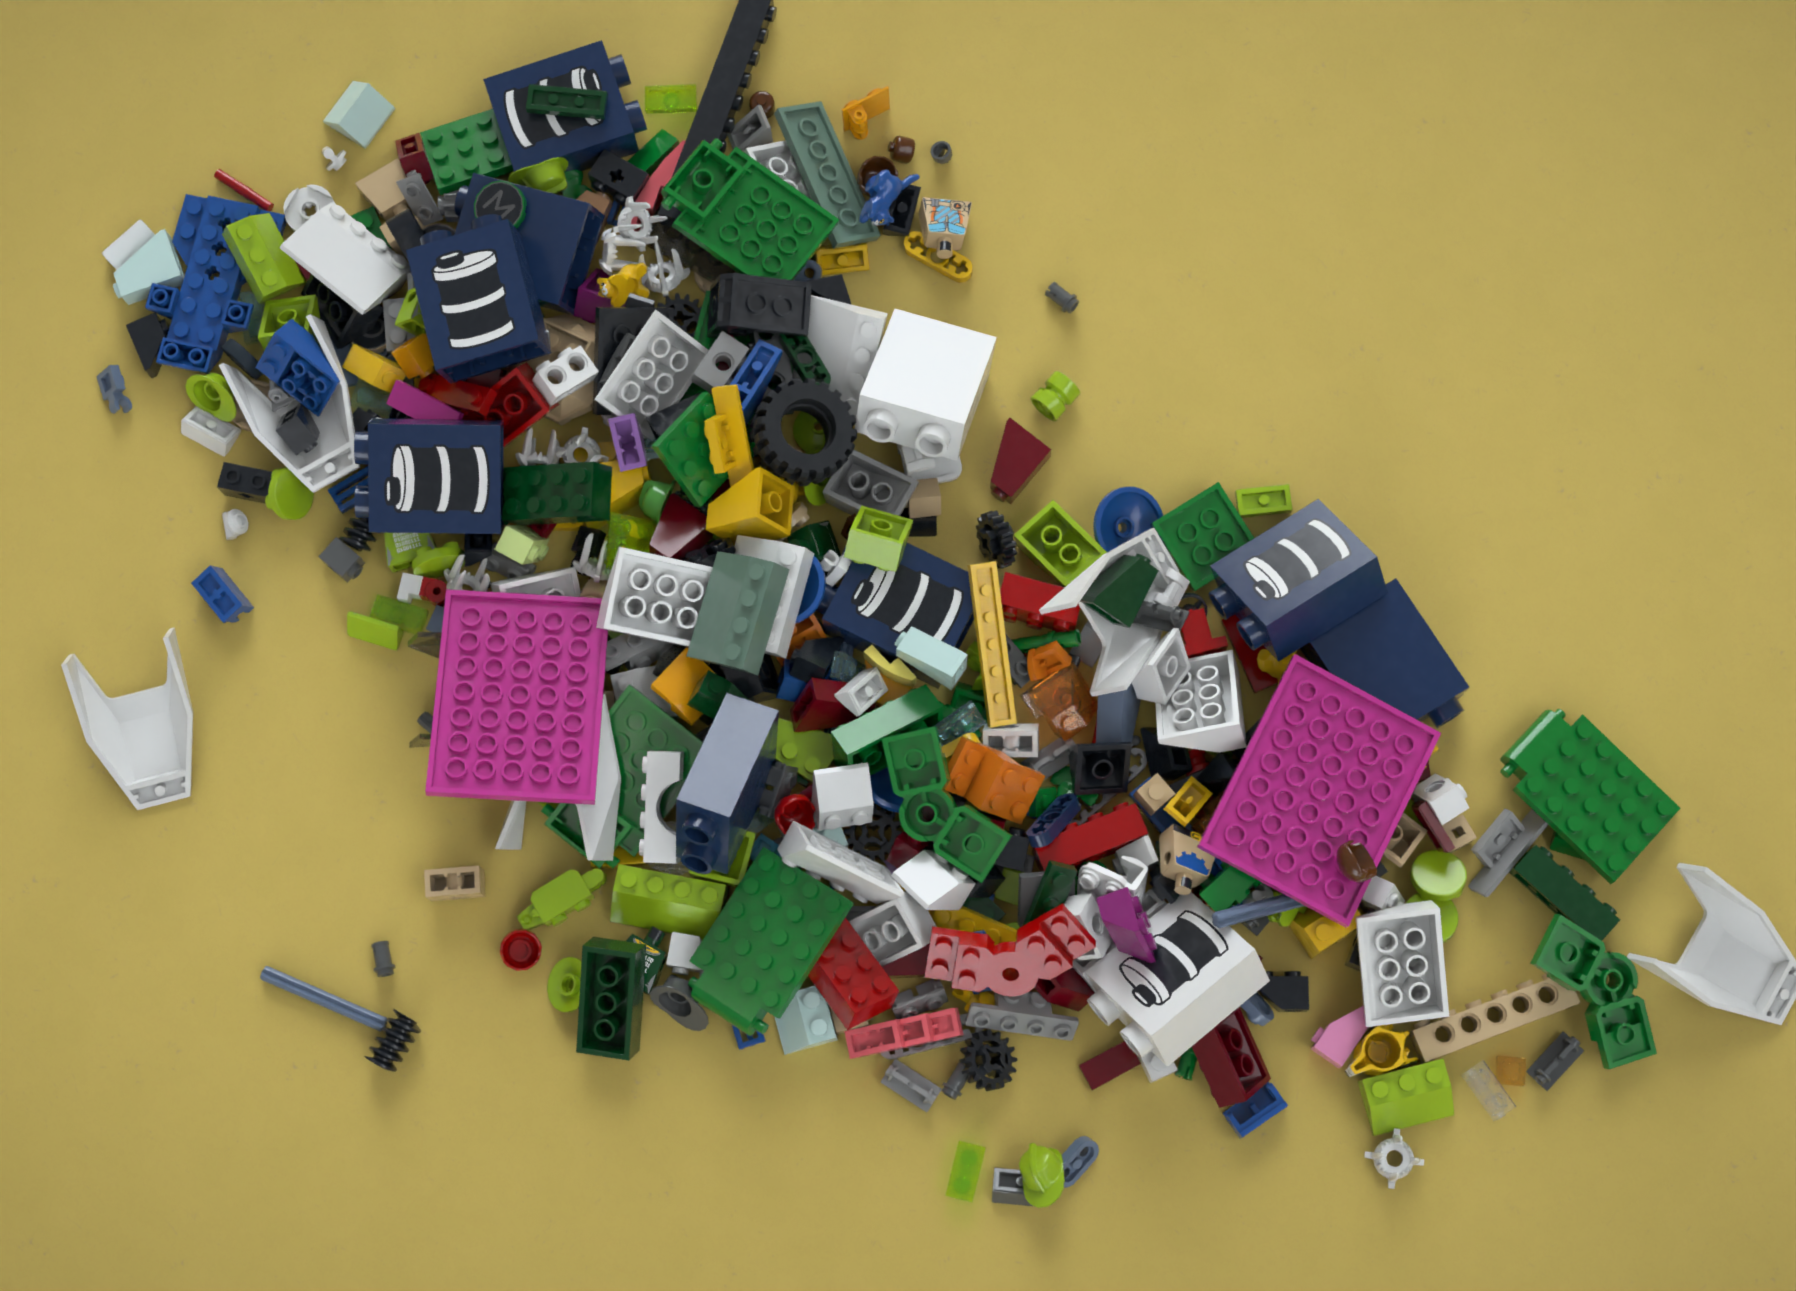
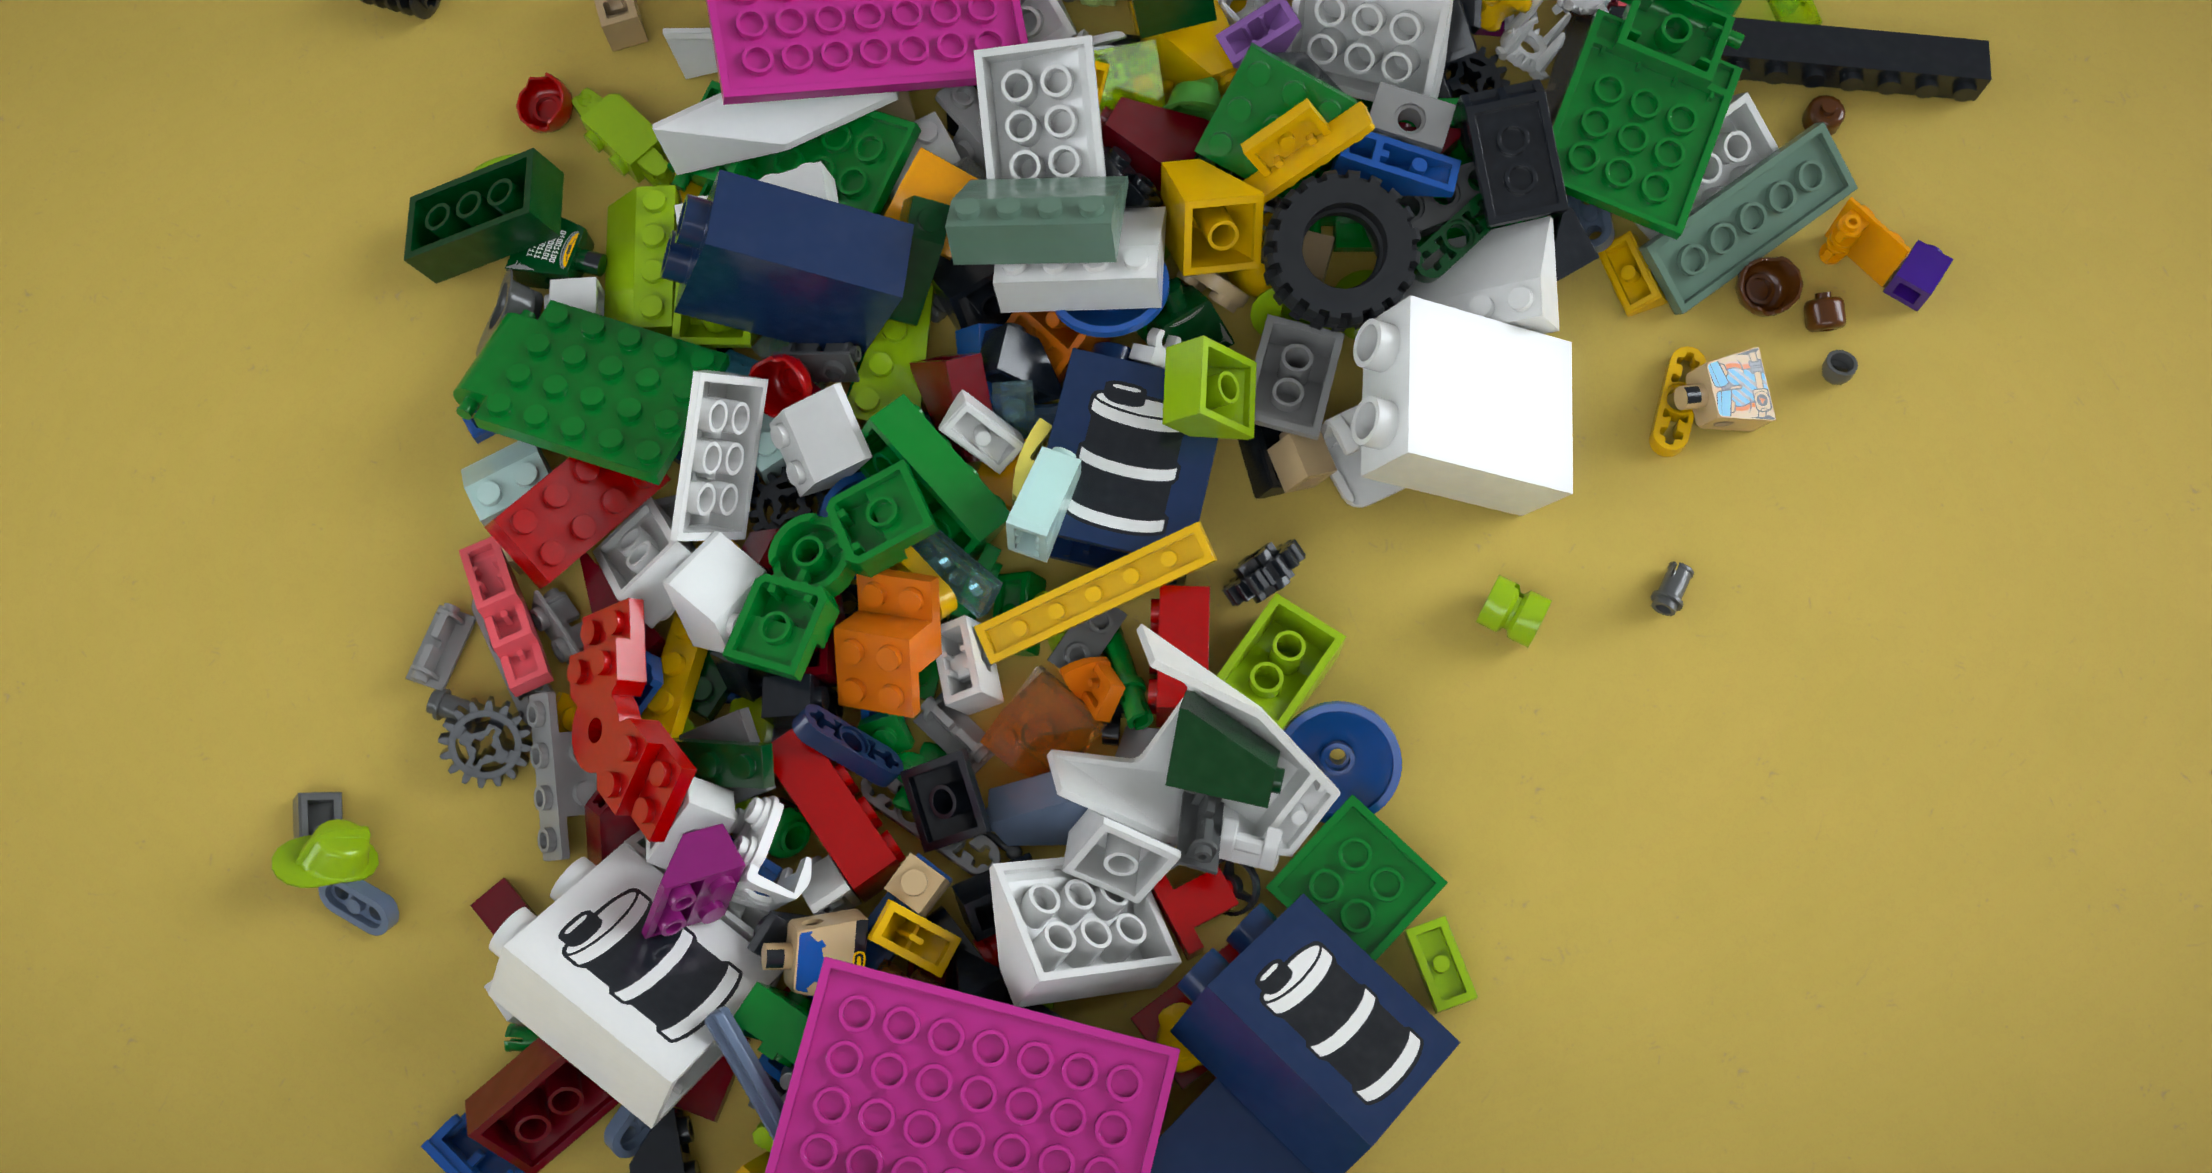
camera: 75 degrees right, 5 degrees down
light grey slope [727,105,773,152] -> none
blue animal [859,170,920,226] -> none
black slope [883,185,921,236] -> none
clear neon green plate [945,1141,986,1203] -> none
dark red slope [990,418,1052,504] -> none
none -> dark purple brick [1883,239,1954,312]

